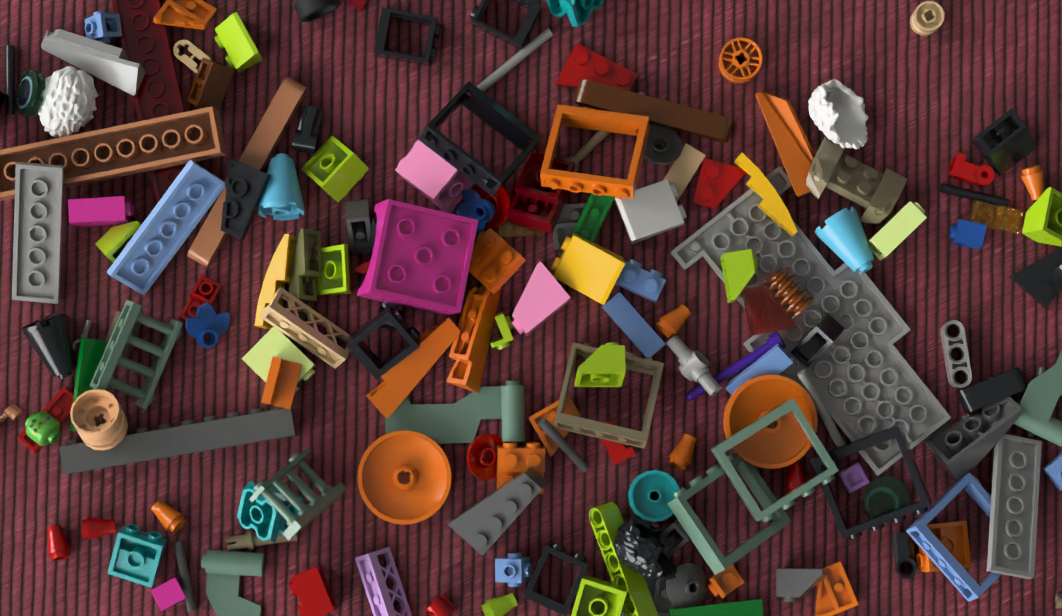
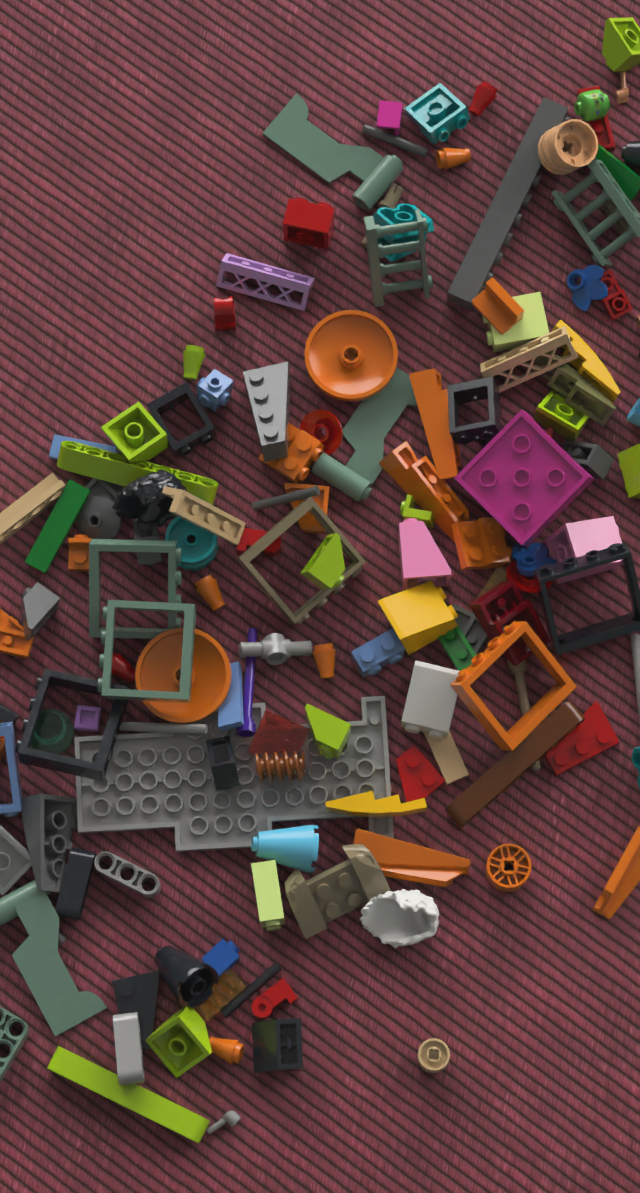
camera: 125 degrees right, 10 degrees down
red cone [47,525,71,561] -> none
medium blue tile [602,292,665,358] -> none
dark grey dish [644,125,682,165] -> none
none -> black cone [154,946,219,1008]
none -> tan fence [162,486,246,545]

